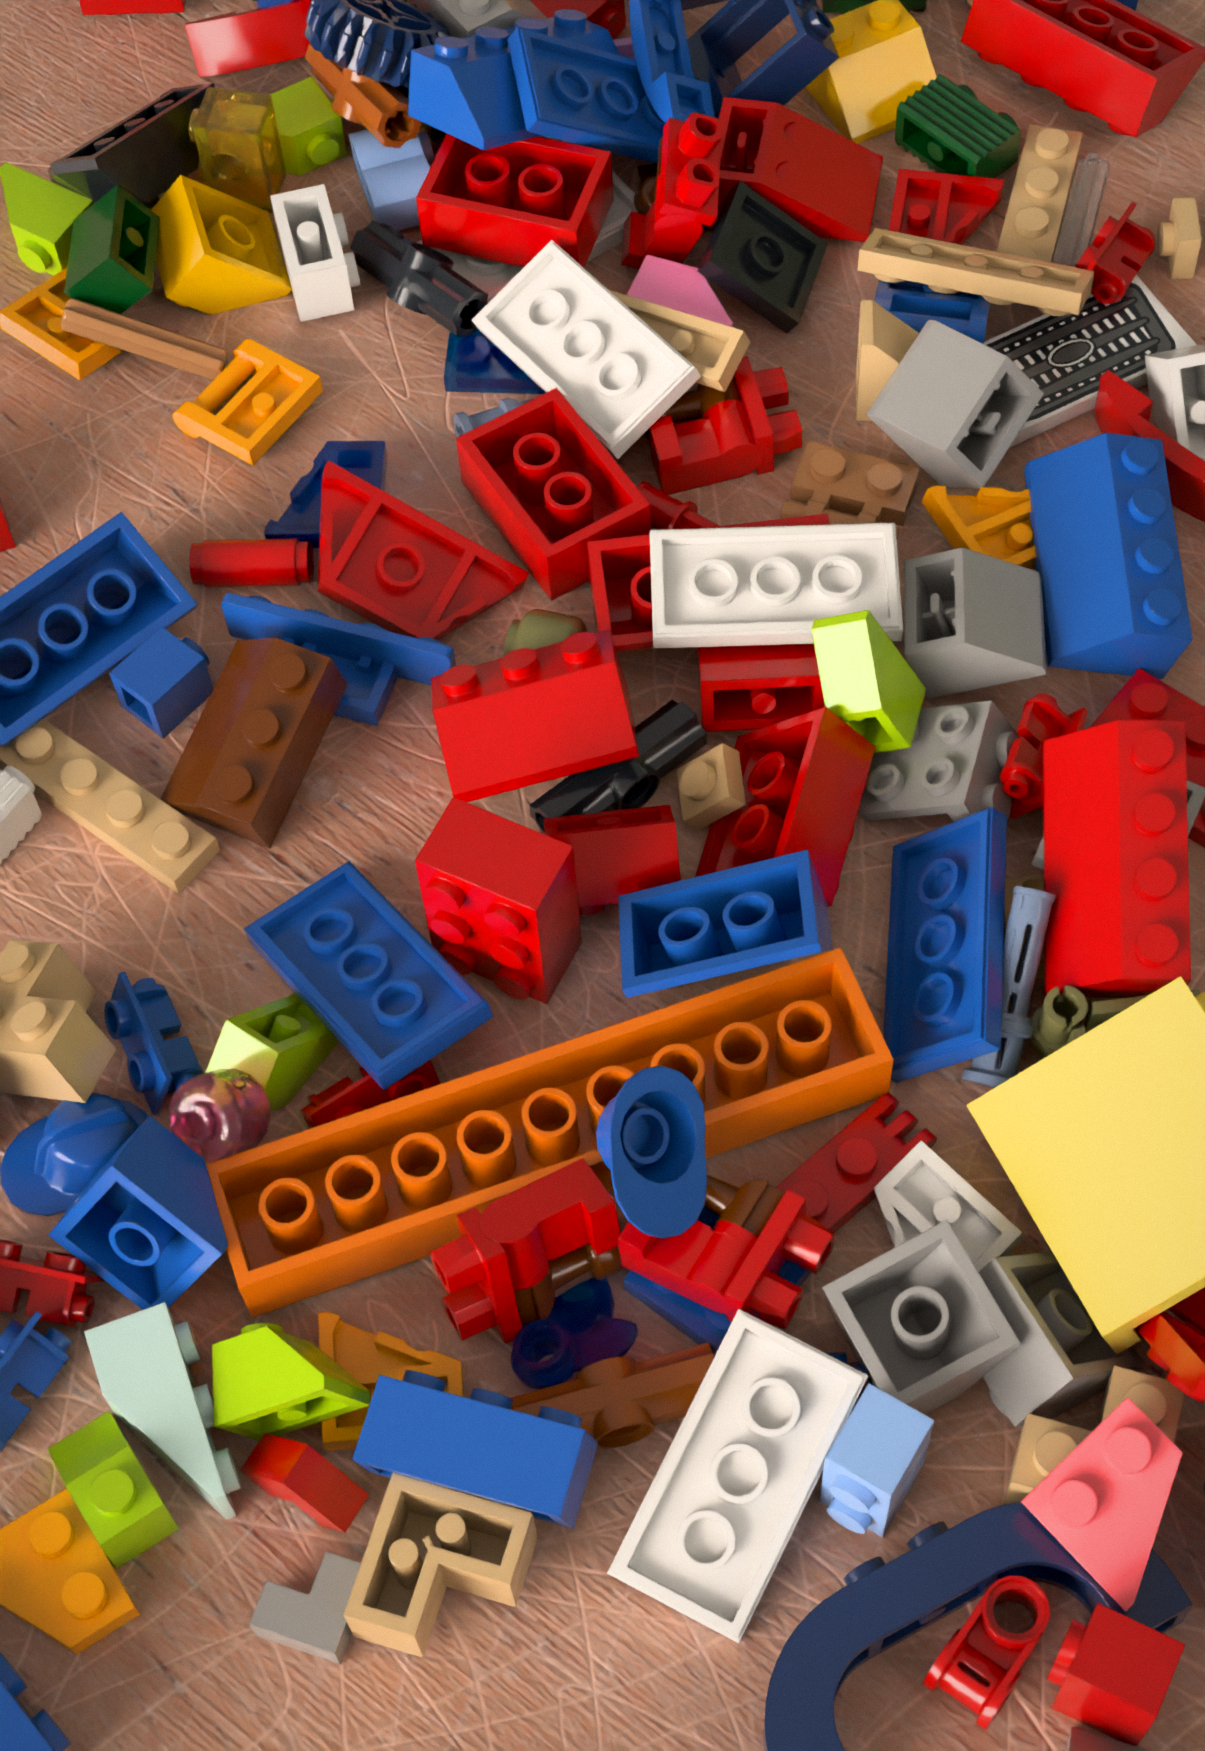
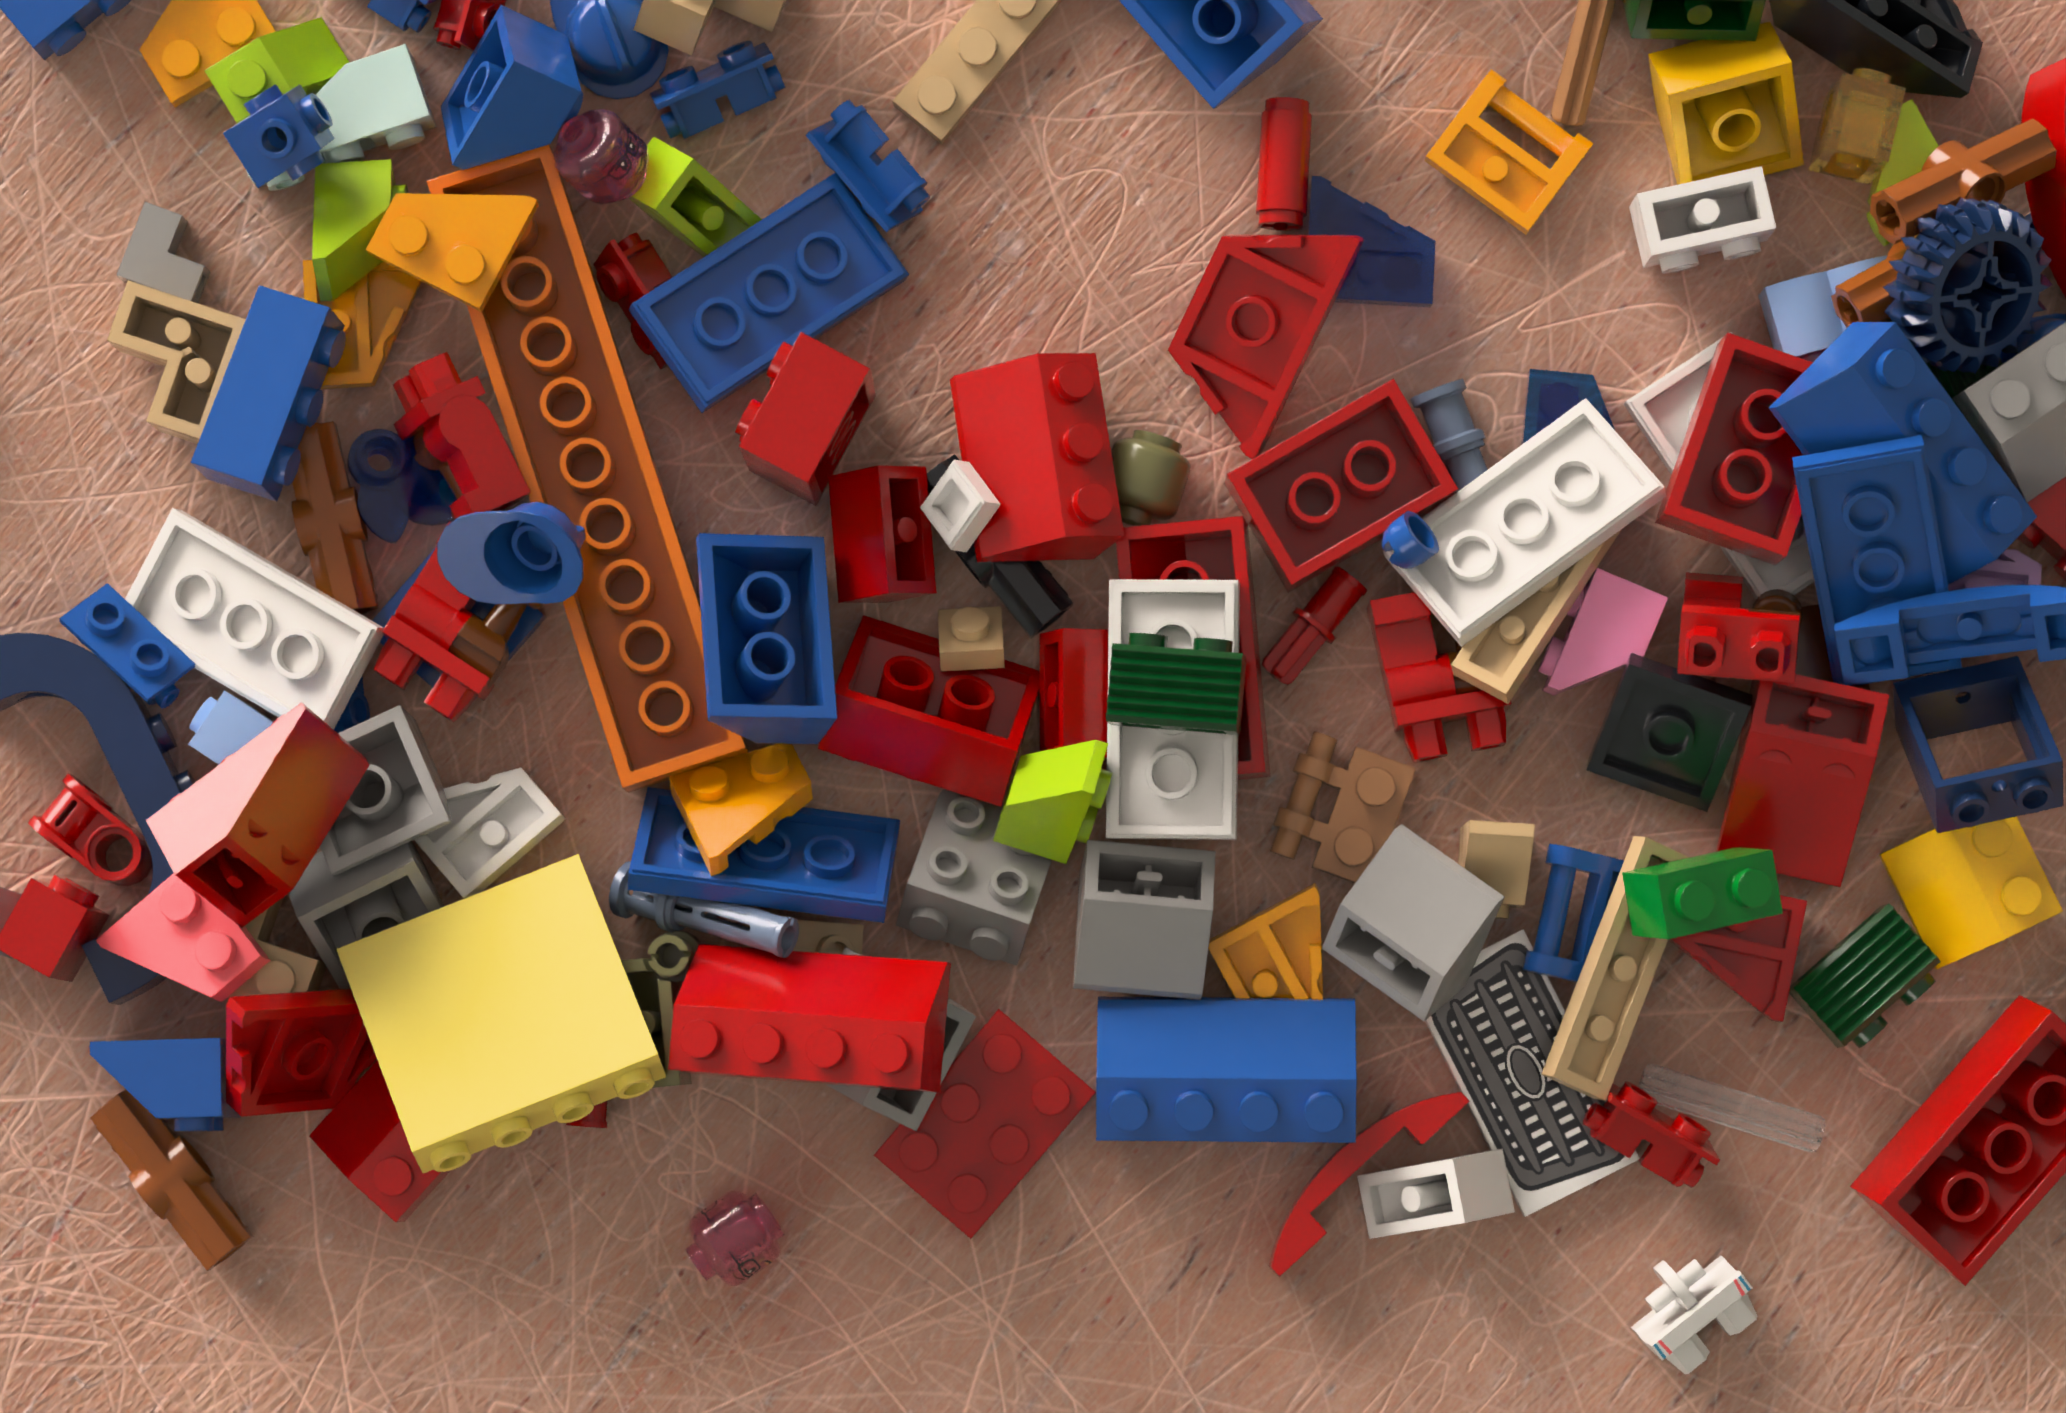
camera: 90 degrees right, 25 degrees up
blue brick [109,626,213,739] -> none
reddish brown slope [160,637,348,848] -> none
blue bracket [221,593,456,726] -> none
red piece [240,1433,369,1533] -> none
black piece [350,220,488,338] -> none
red hinge [776,1092,937,1234] -> none
tan plate [996,124,1083,305] -> none
red hinge [1000,693,1088,819] -> none
tan plate [1158,198,1202,279] -> none
none -> blue hinge [59,583,195,708]
none -> red slope [146,702,370,928]
none -> blue brick [223,84,335,188]
none -> light orange wing [366,193,540,313]
none -> light orange wing [669,743,813,876]
none -> blue hinge [805,99,931,232]
none -> white tile [920,460,1001,552]
none -> dark green brick [1106,633,1246,735]
none -> blue hinge [1381,511,1439,569]
none -> green brick [1622,847,1783,939]
none -> dark orange piece [1870,119,2057,245]

